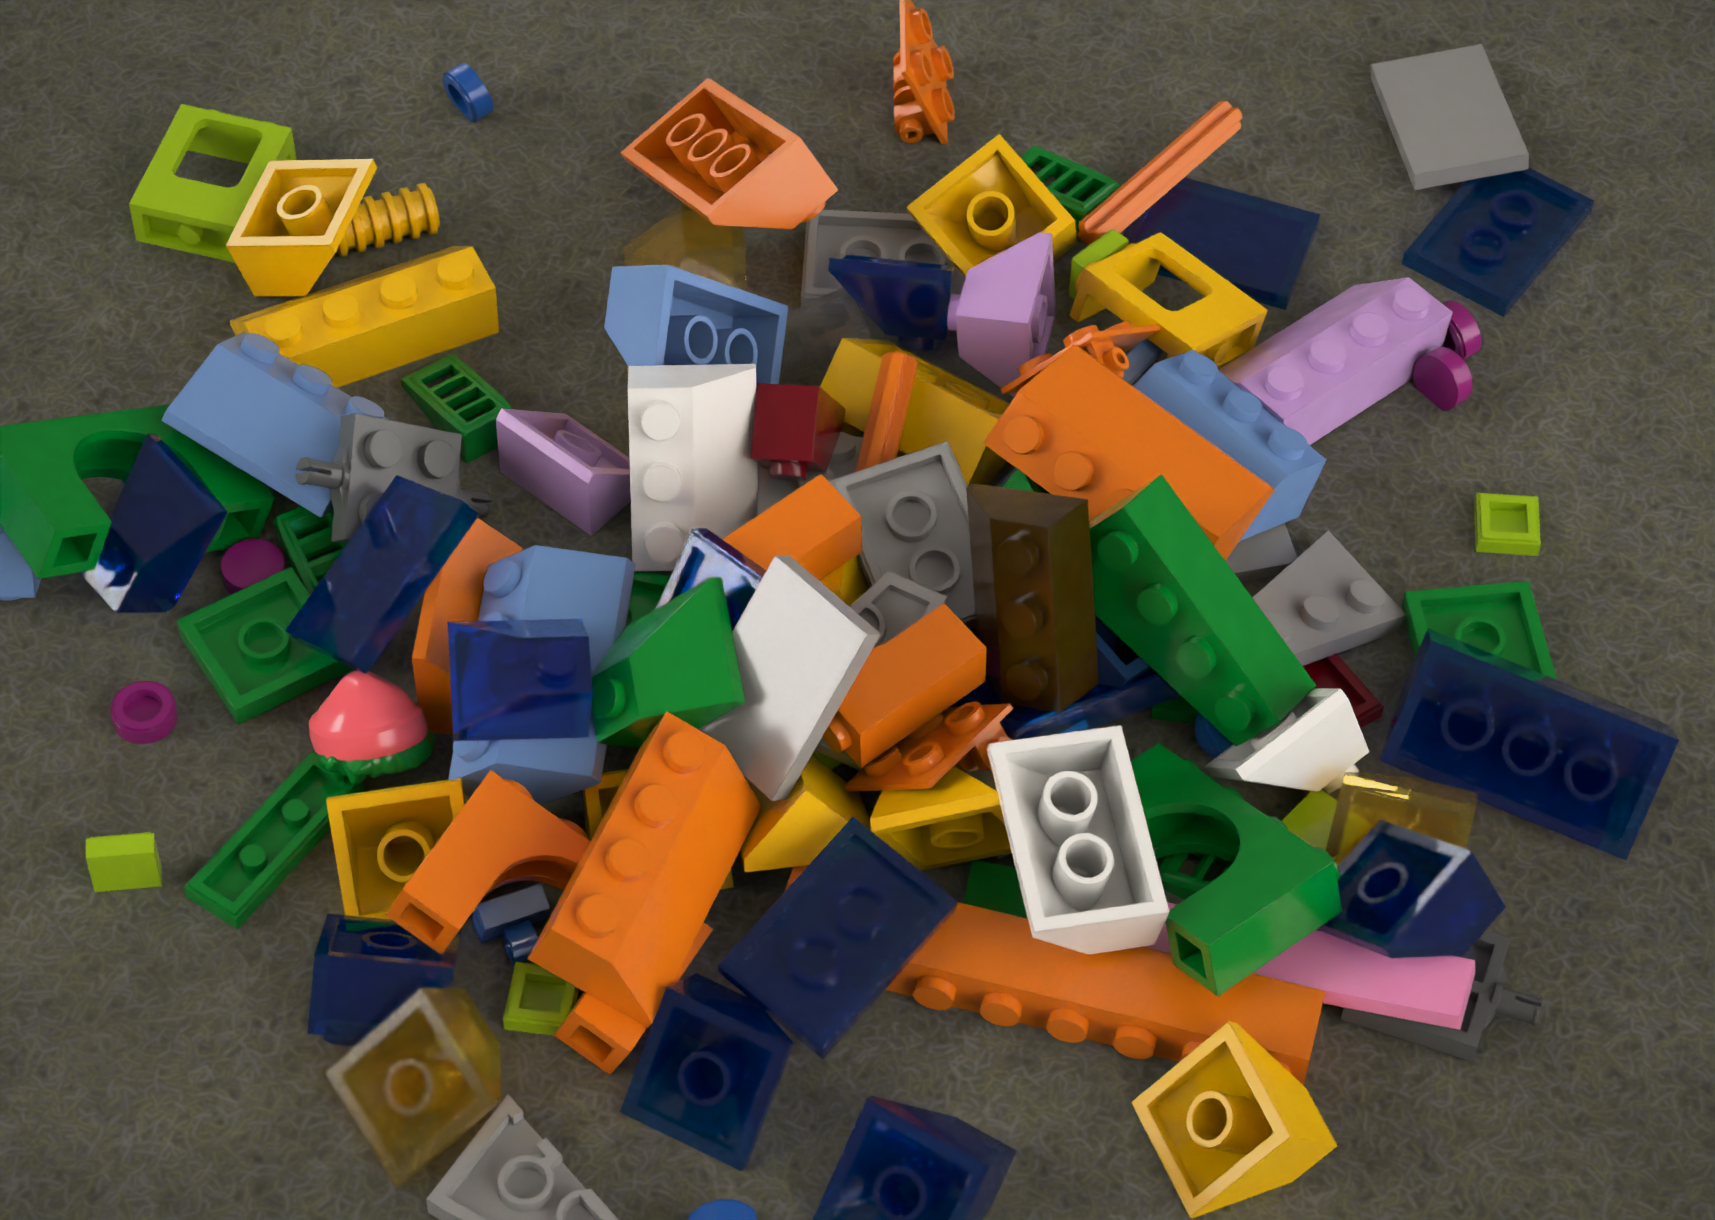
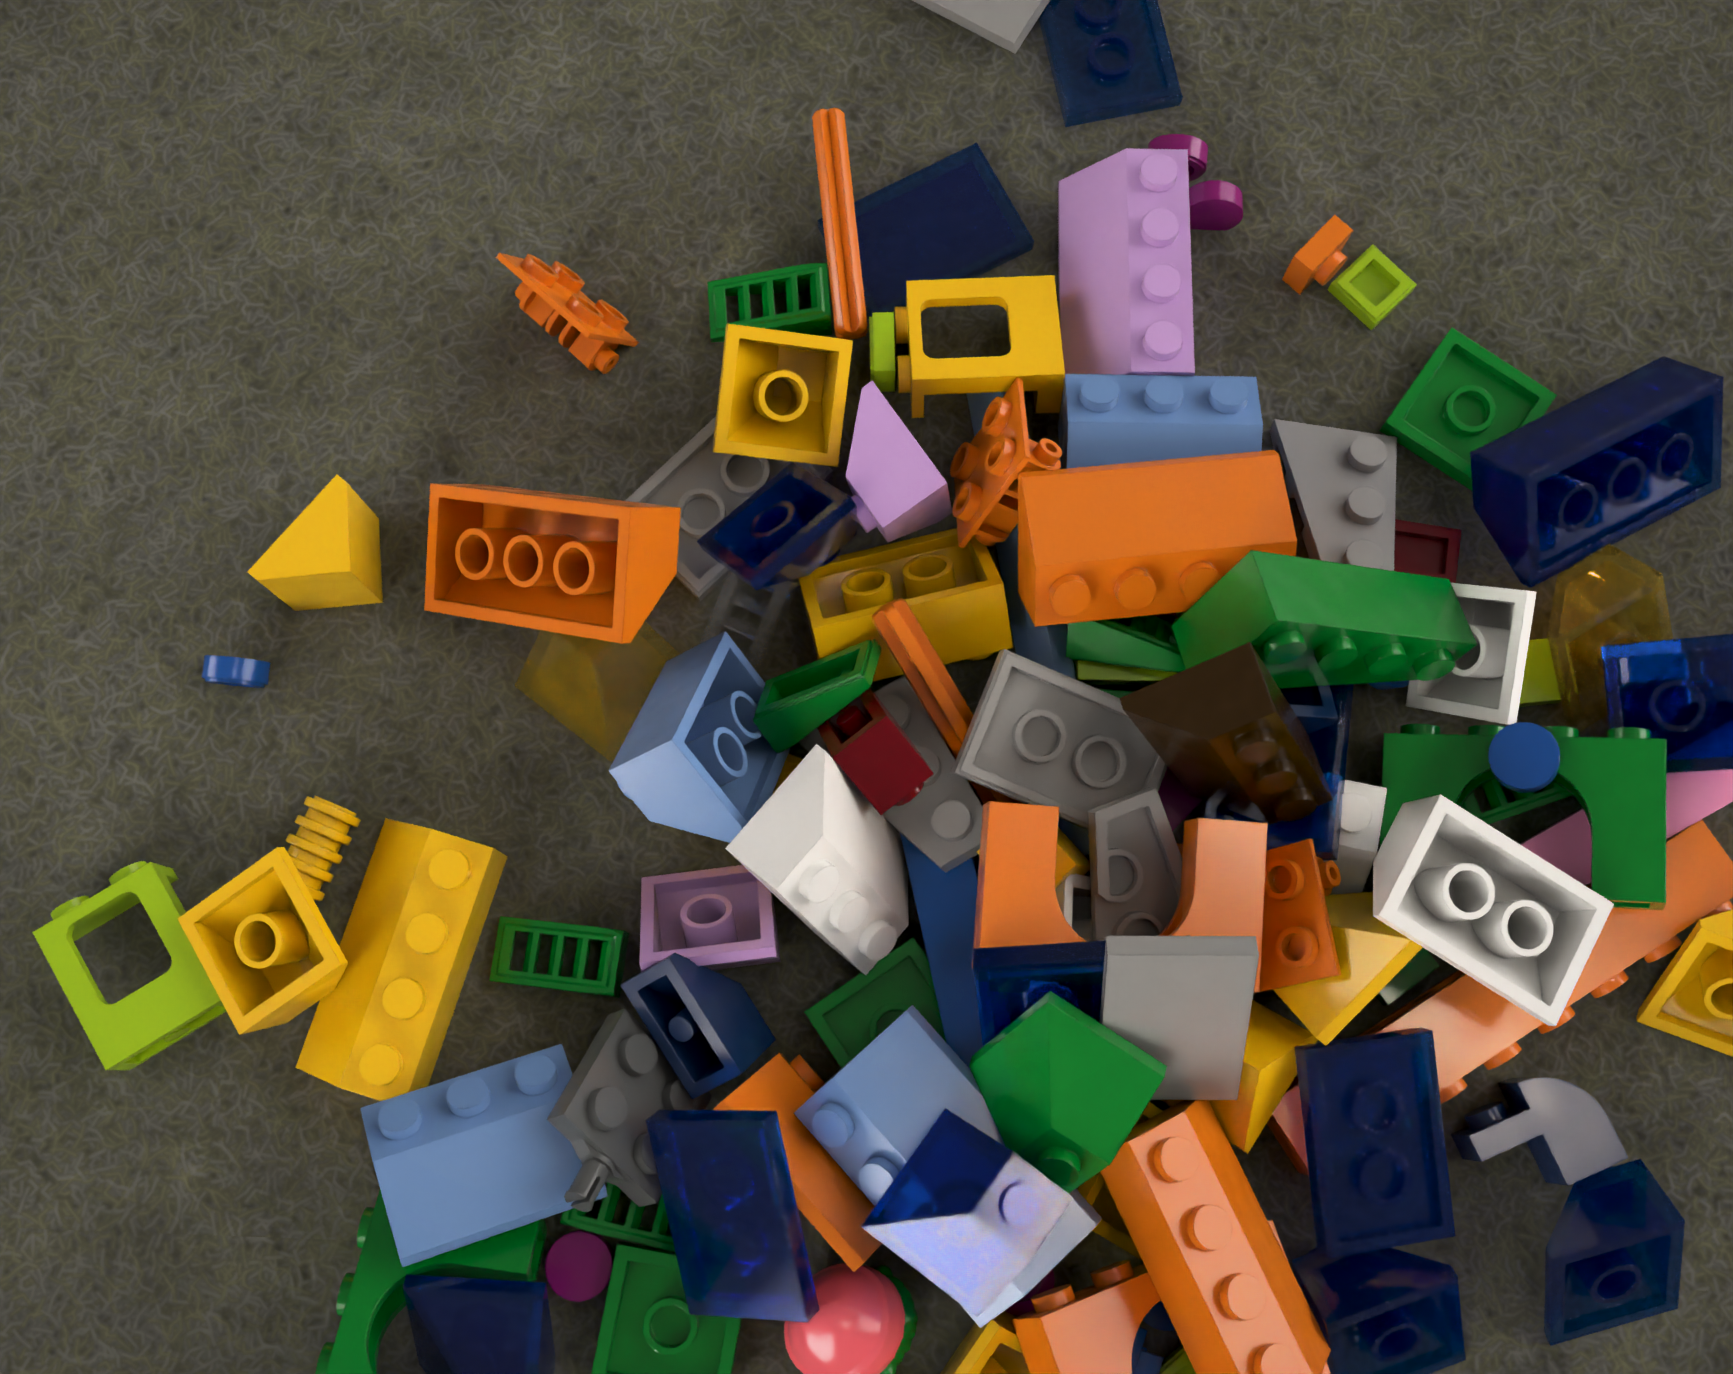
camera: 45 degrees left, 25 degrees up
none -> yellow slope [247,474,383,611]
none -> dark blue slope [620,953,776,1099]
none -> green slope [753,639,882,753]
none -> orange plate [1282,215,1353,295]
none -> brick [1451,1077,1629,1186]
none -> blue tile [1488,722,1560,793]

